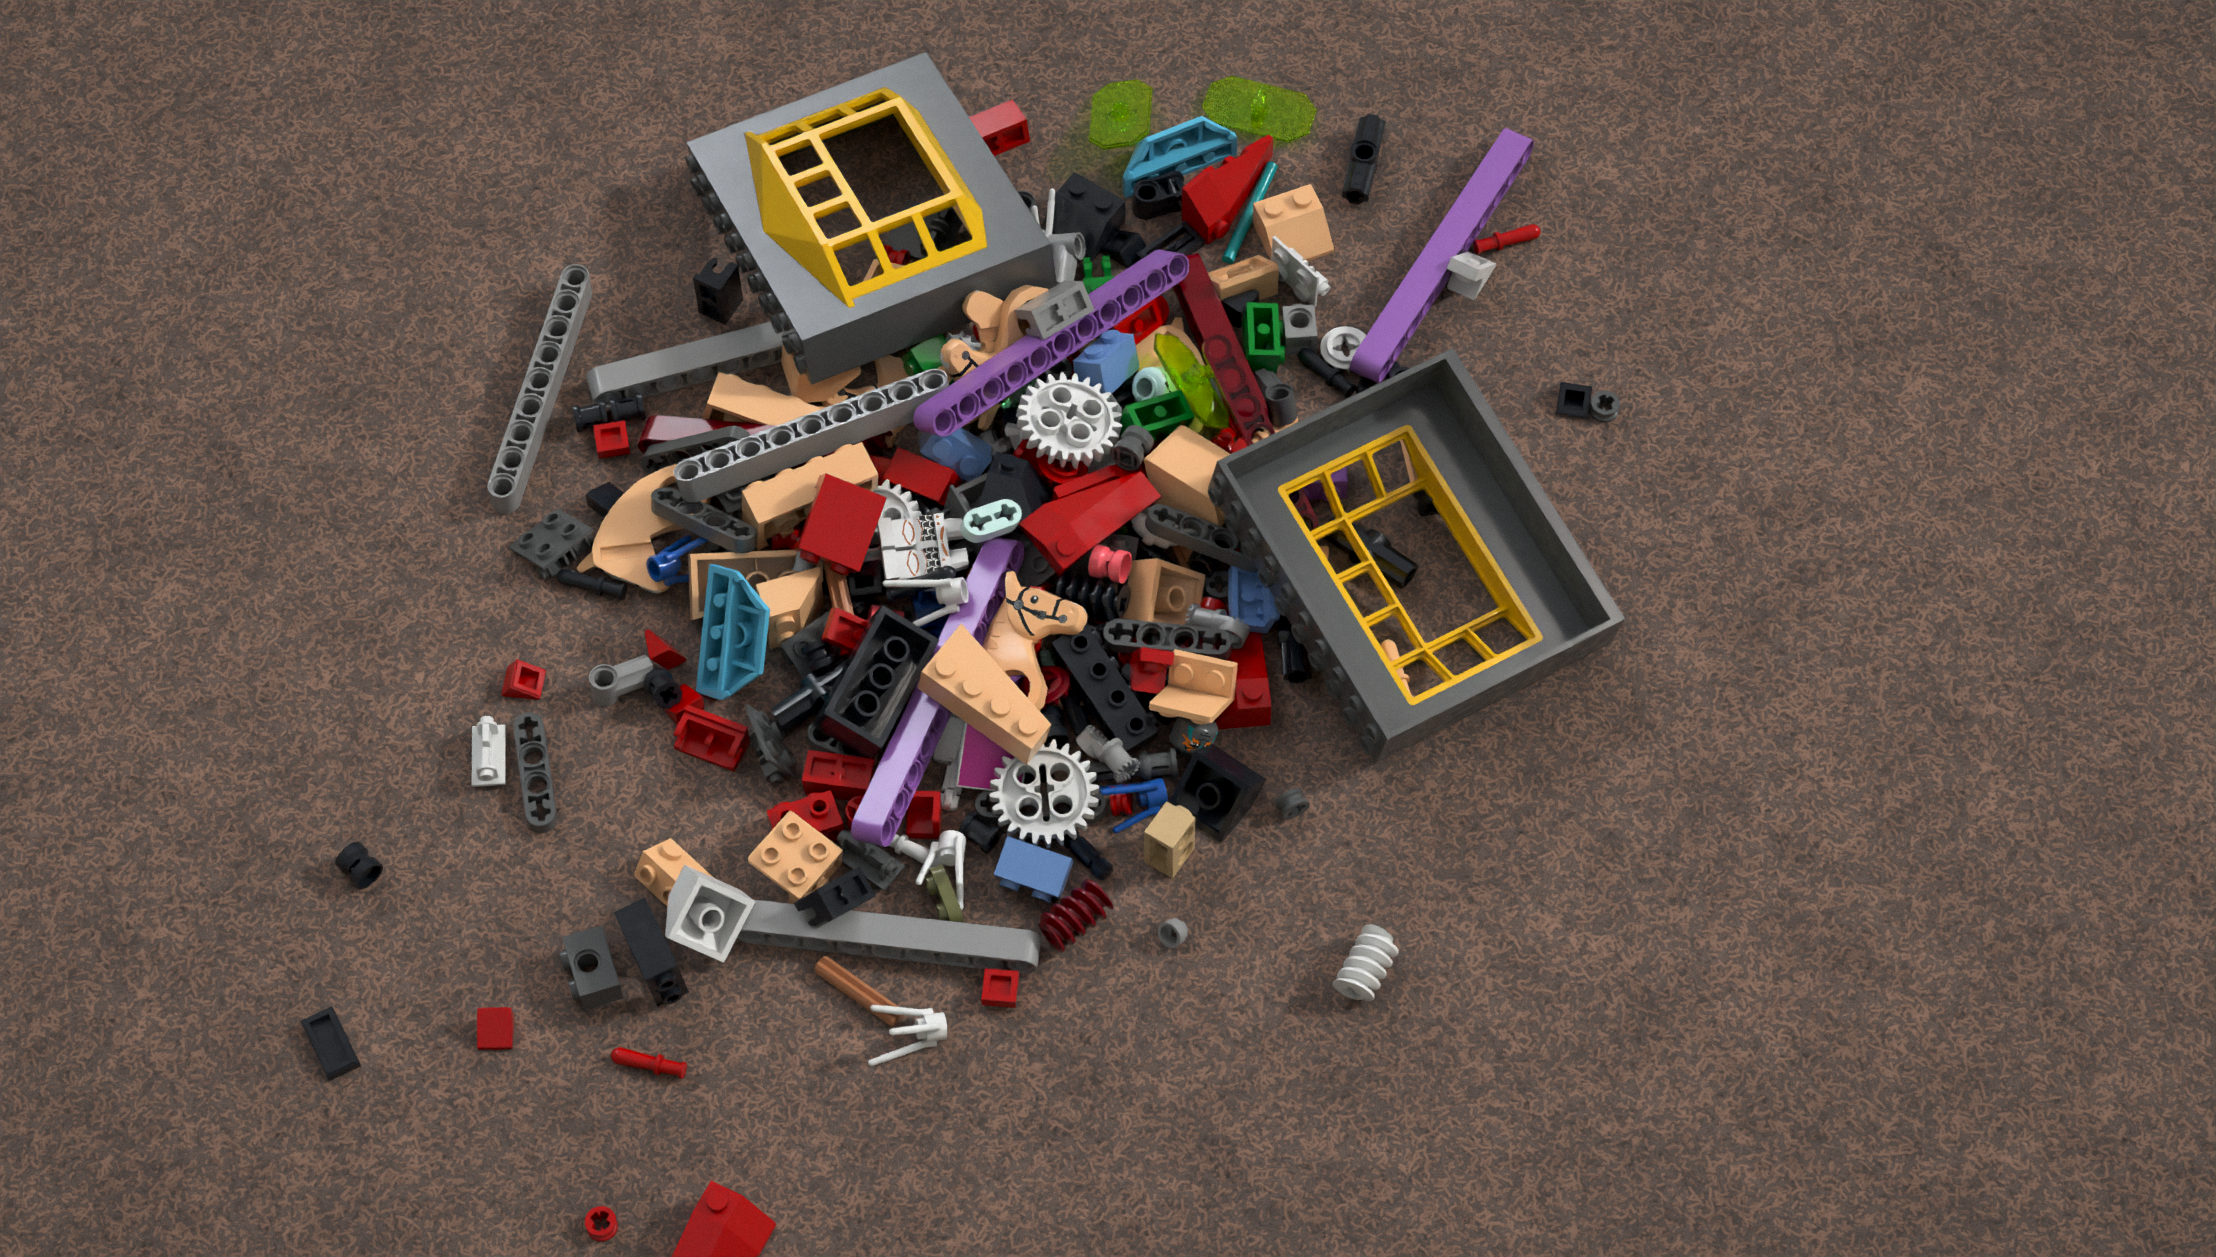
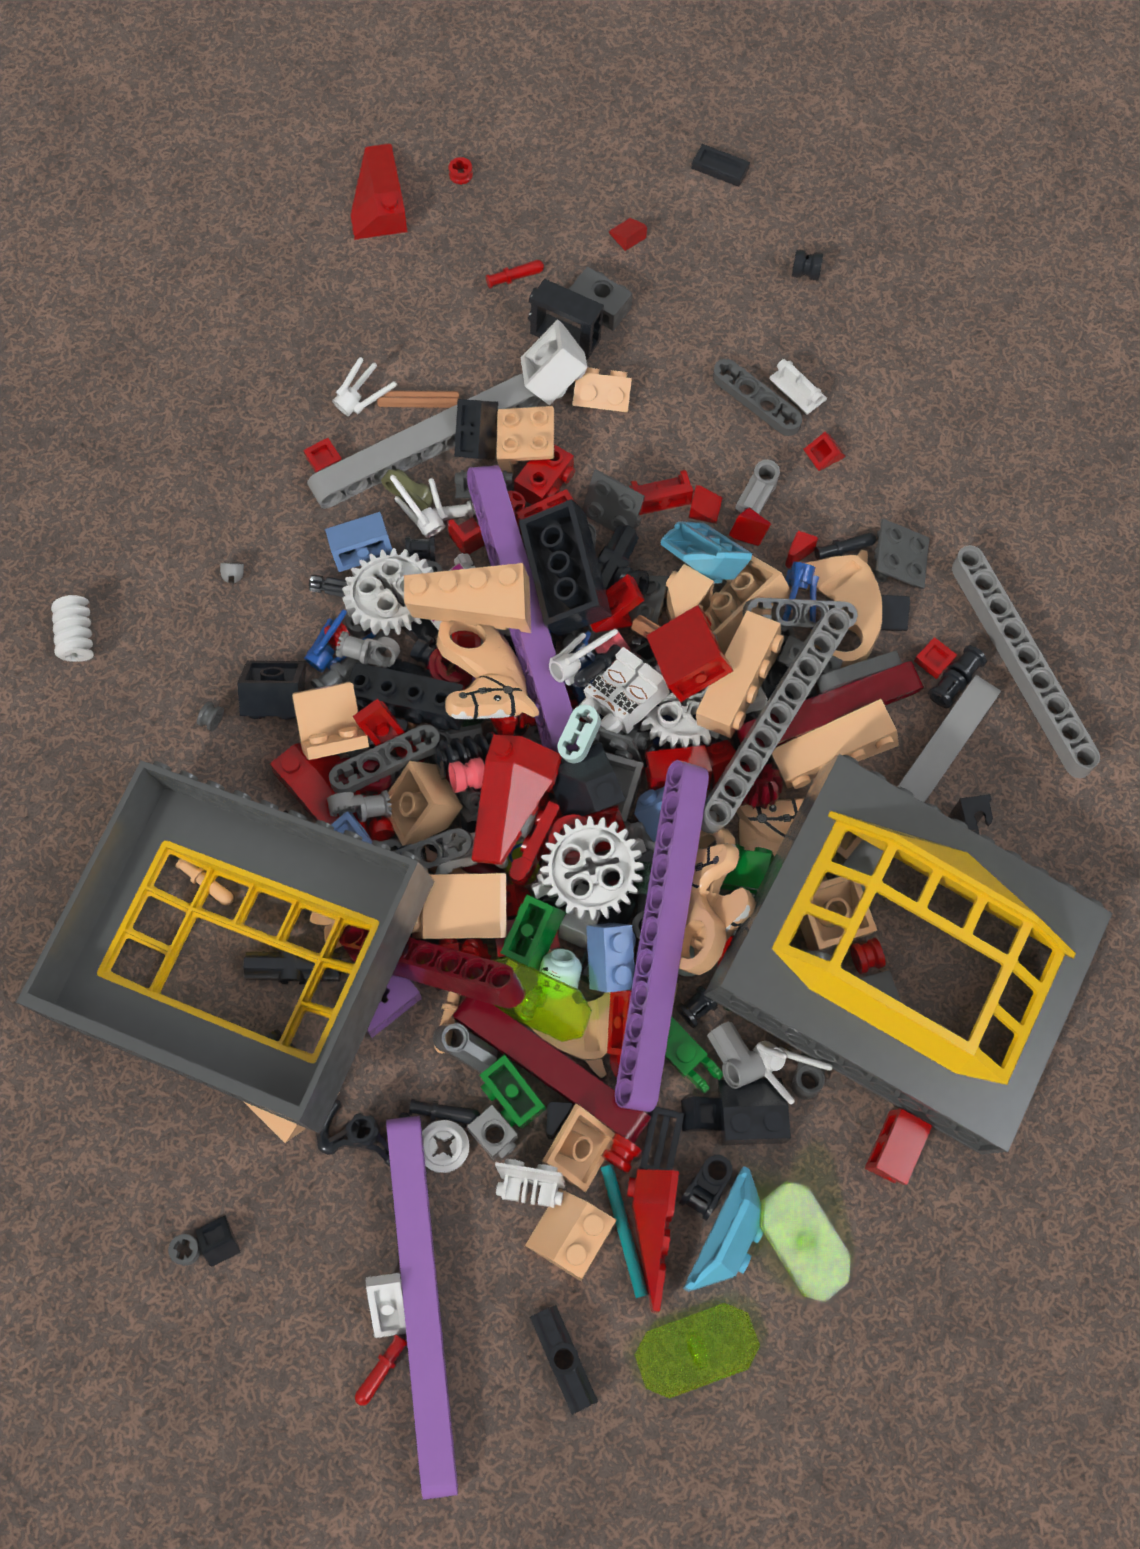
camera: 140 degrees right, 10 degrees up
black bush [643,668,682,709] -> none
light grey hinge [1015,280,1095,340] -> none
dark red piece [1039,879,1114,953] -> none
dark grey wheel [1111,425,1154,471] -> none
tan brick [1144,801,1195,879] -> none
none -> red wheel [601,1133,642,1173]
none -> red slope [785,531,818,568]

